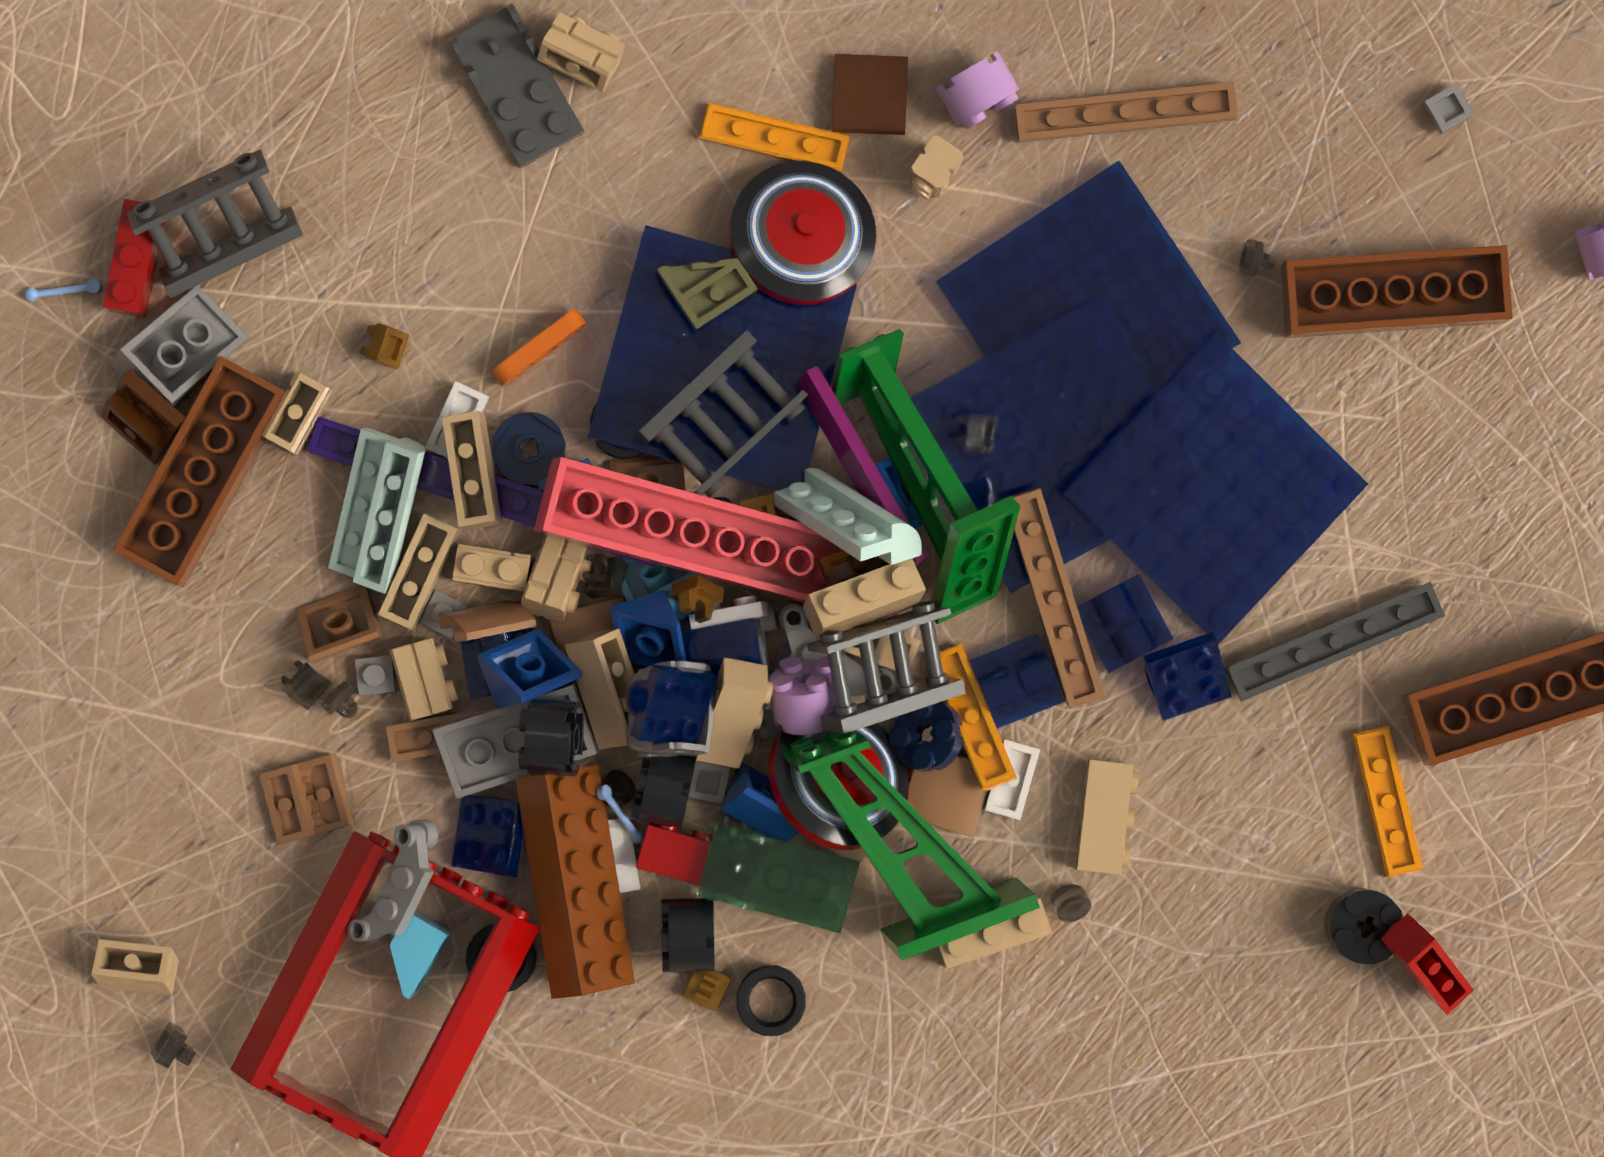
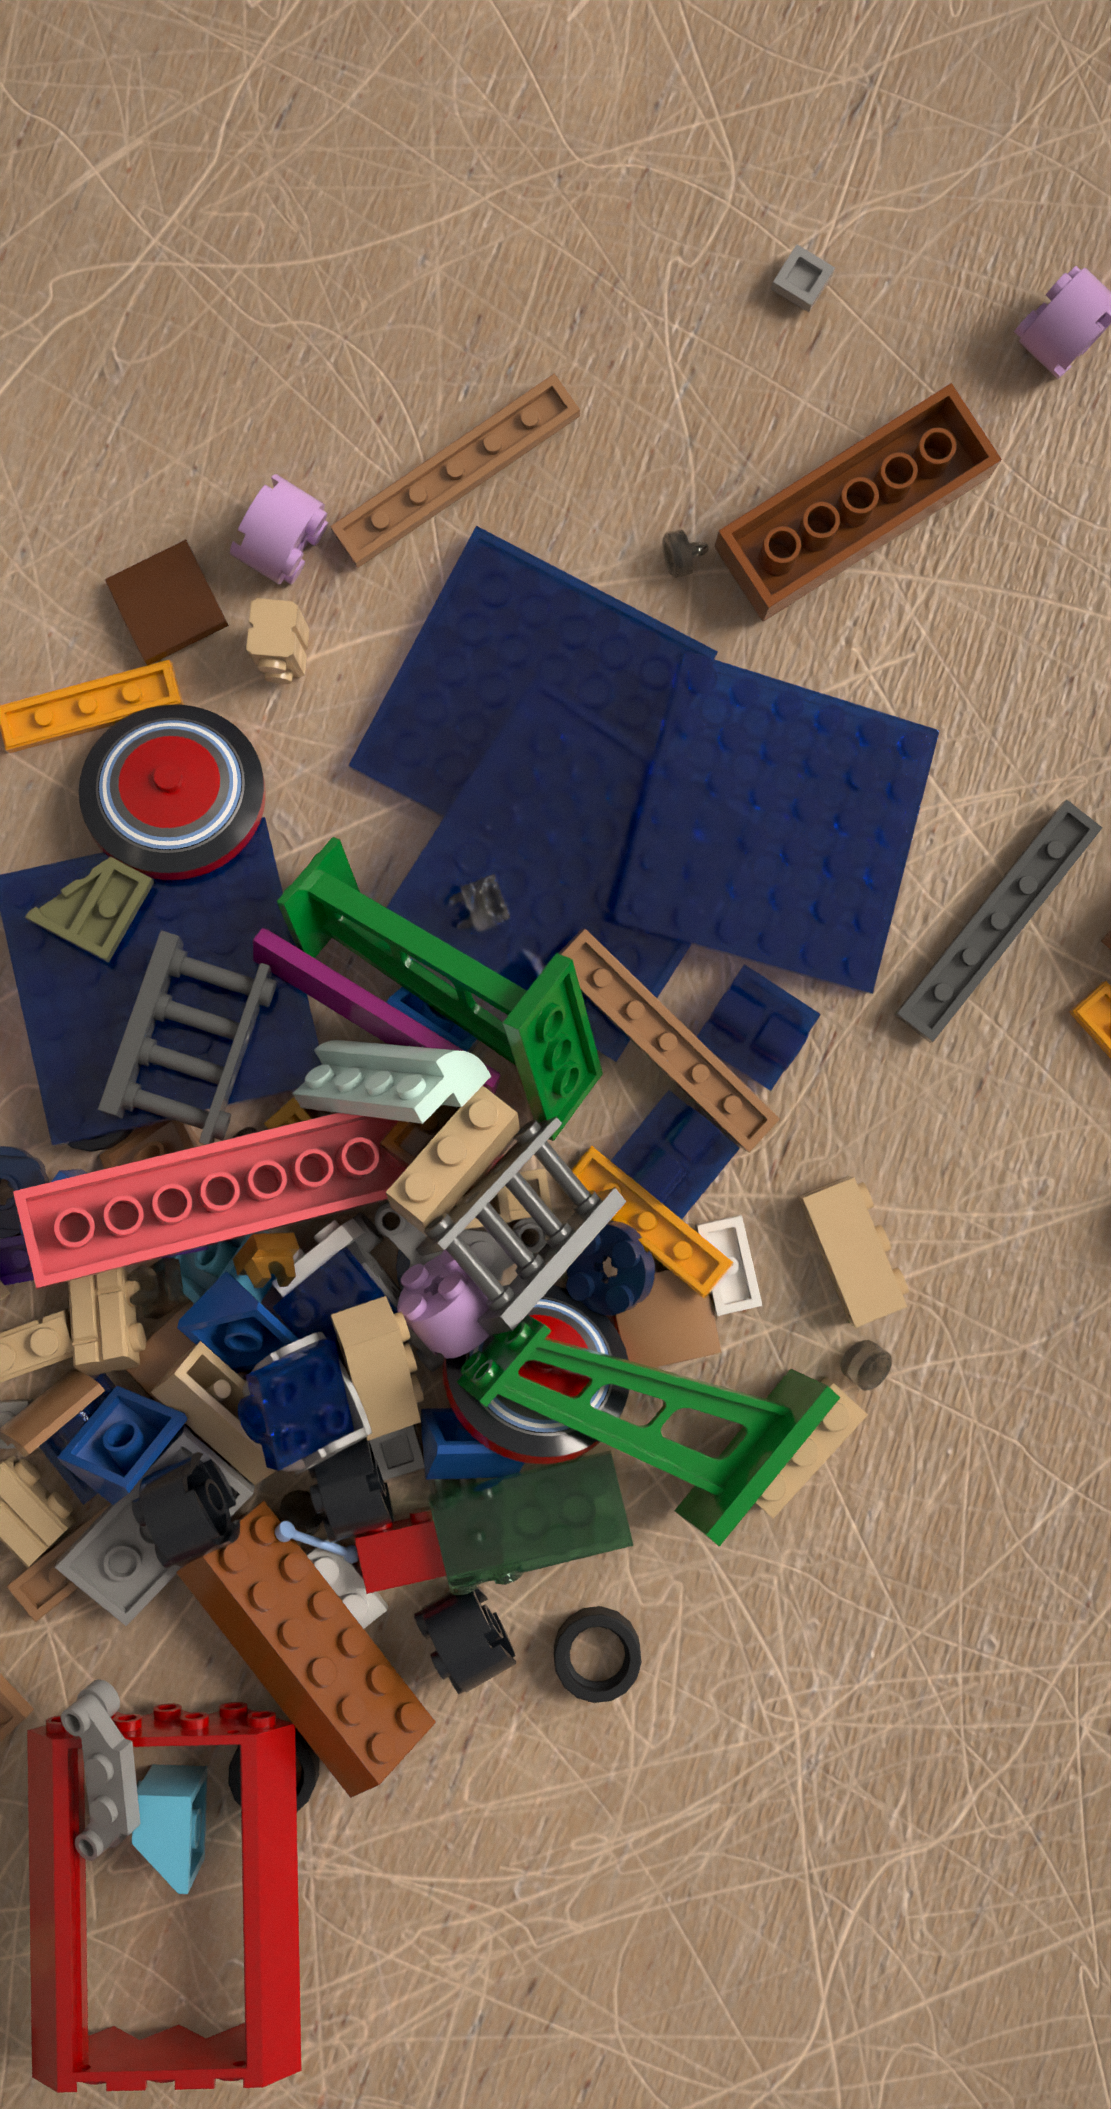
camera: 25 degrees left, 0 degrees up
clear blue plate [451,794,524,877] -> none
pearl gold tile [683,969,732,1012] -> none
clear blue plate [1143,632,1232,721] -> none

